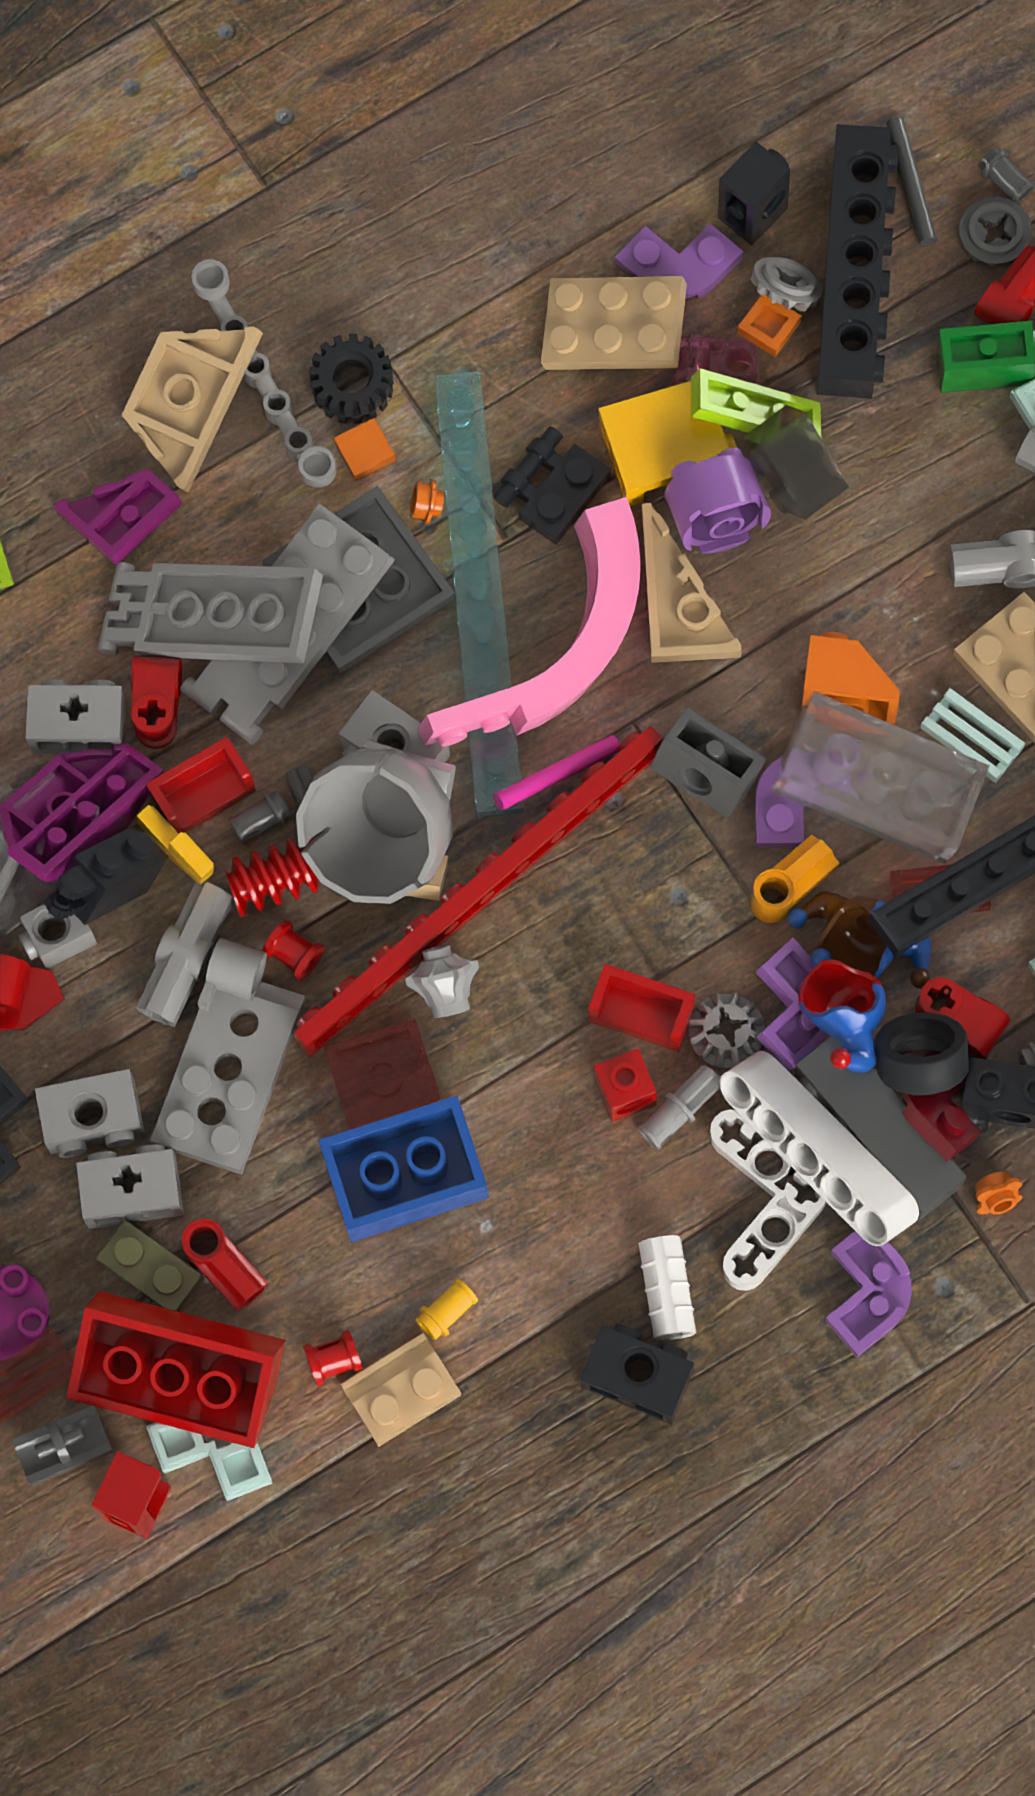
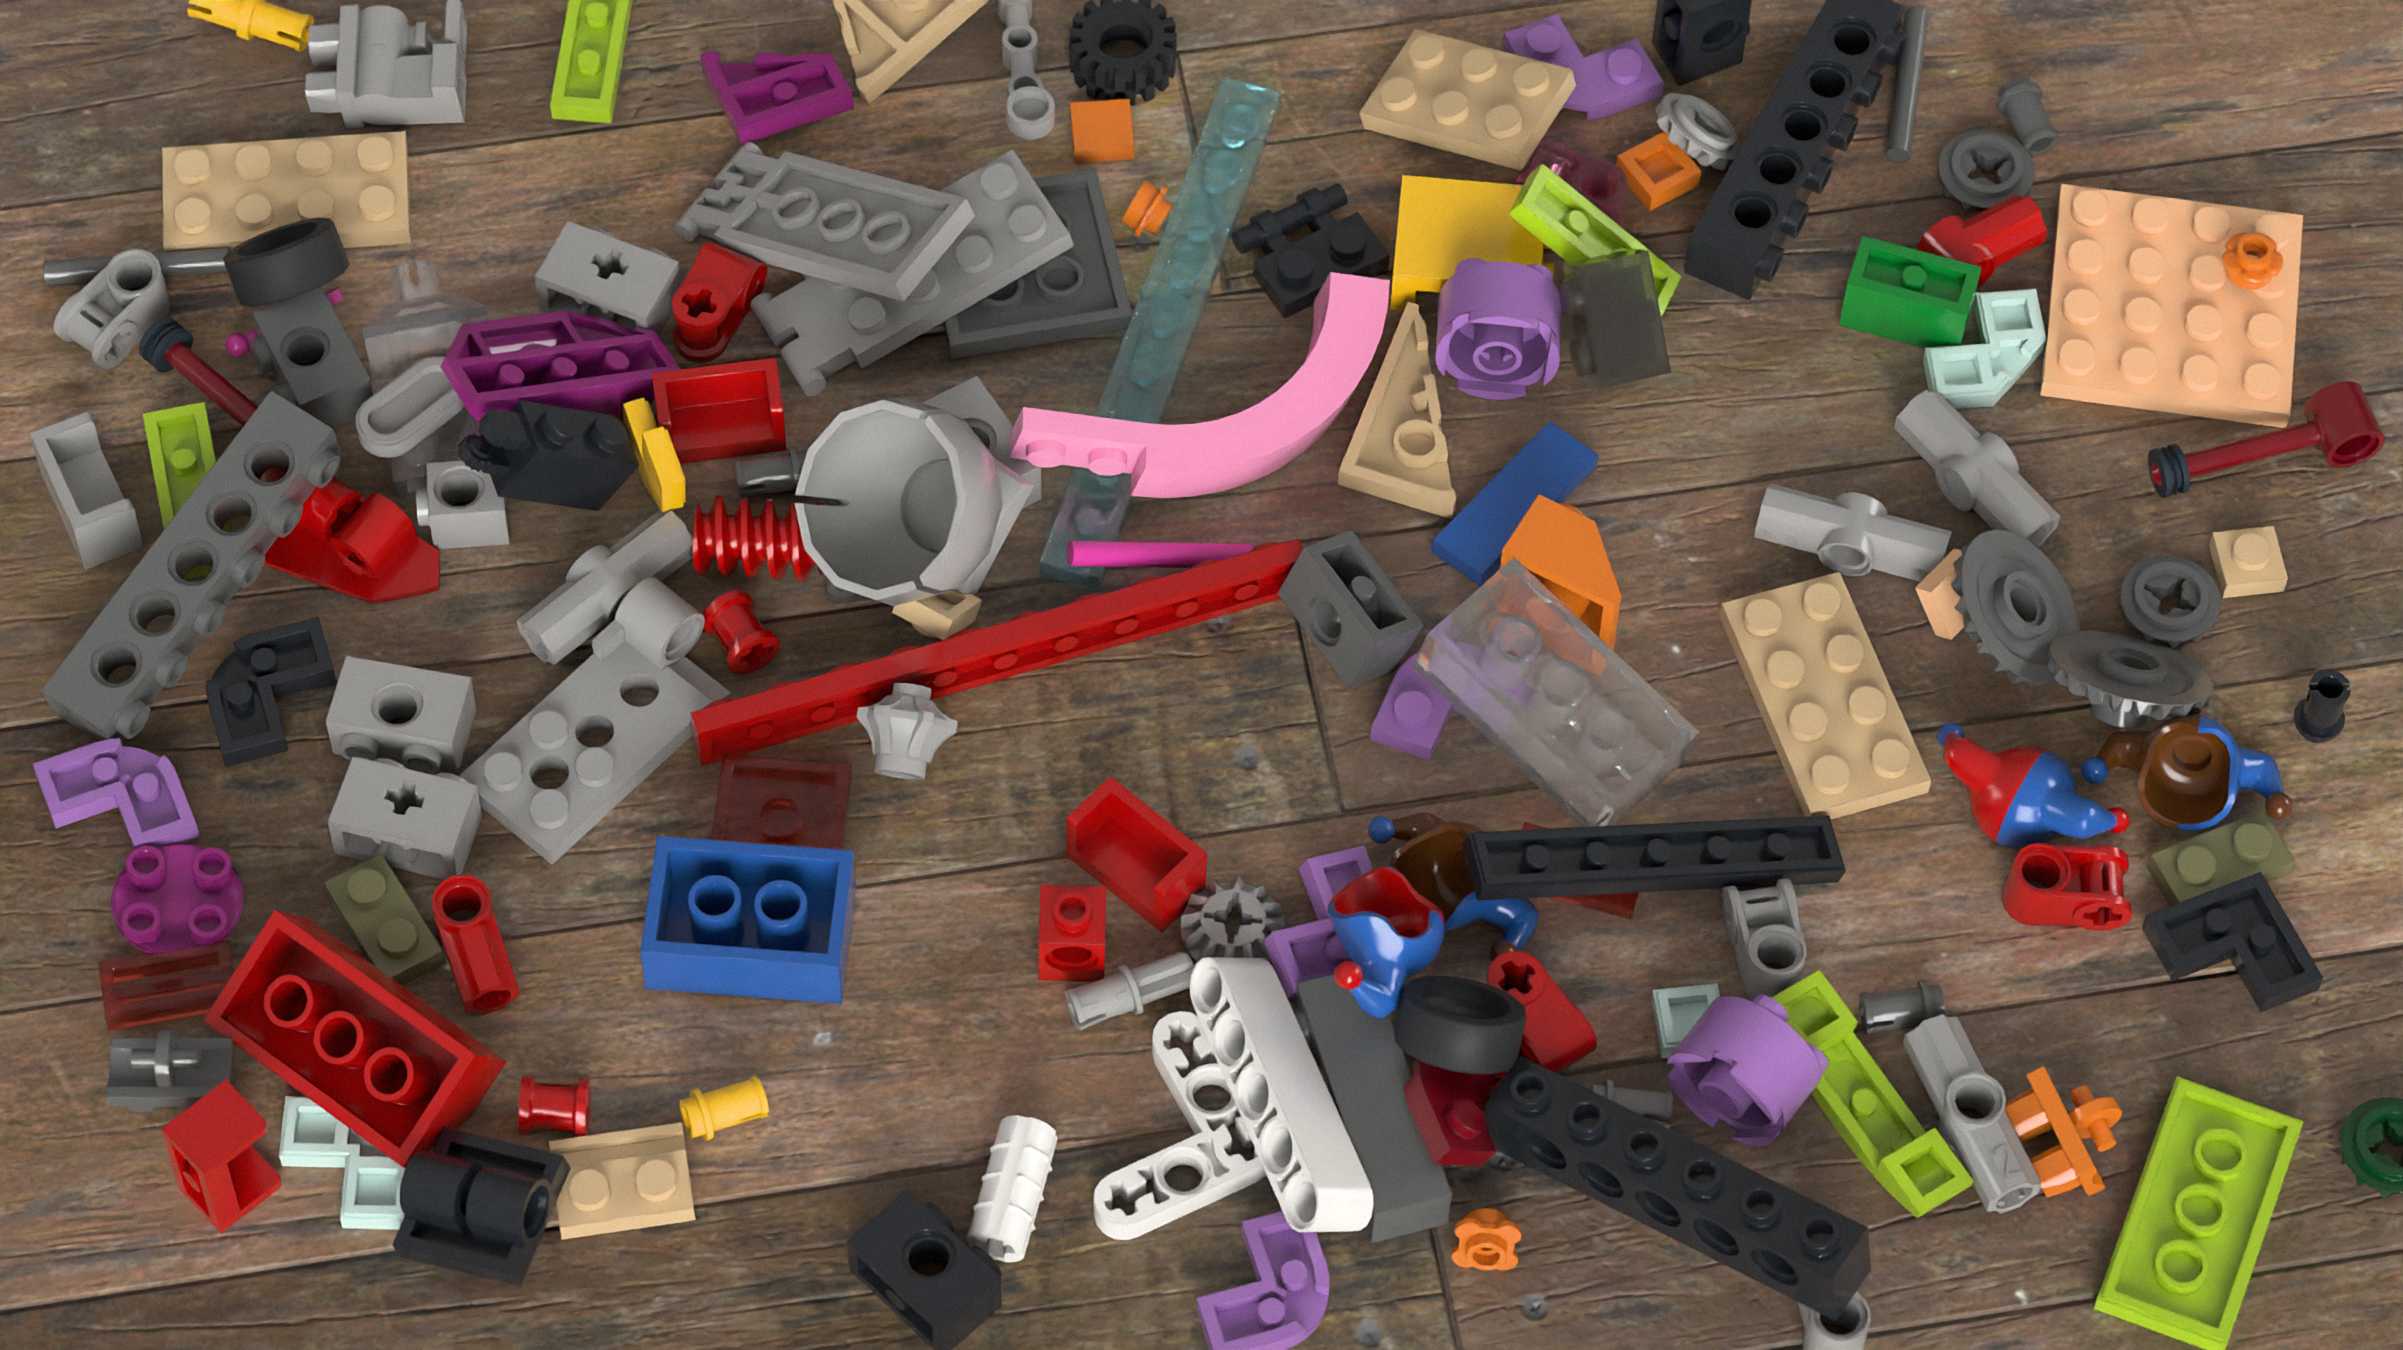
camera: 15 degrees right, 15 degrees down
light orange piece [750,834,839,924] -> none
light aqua tile [920,688,1025,783] -> none
none -> black plate [392,1127,571,1287]
none -> blue tile [1431,422,1599,586]

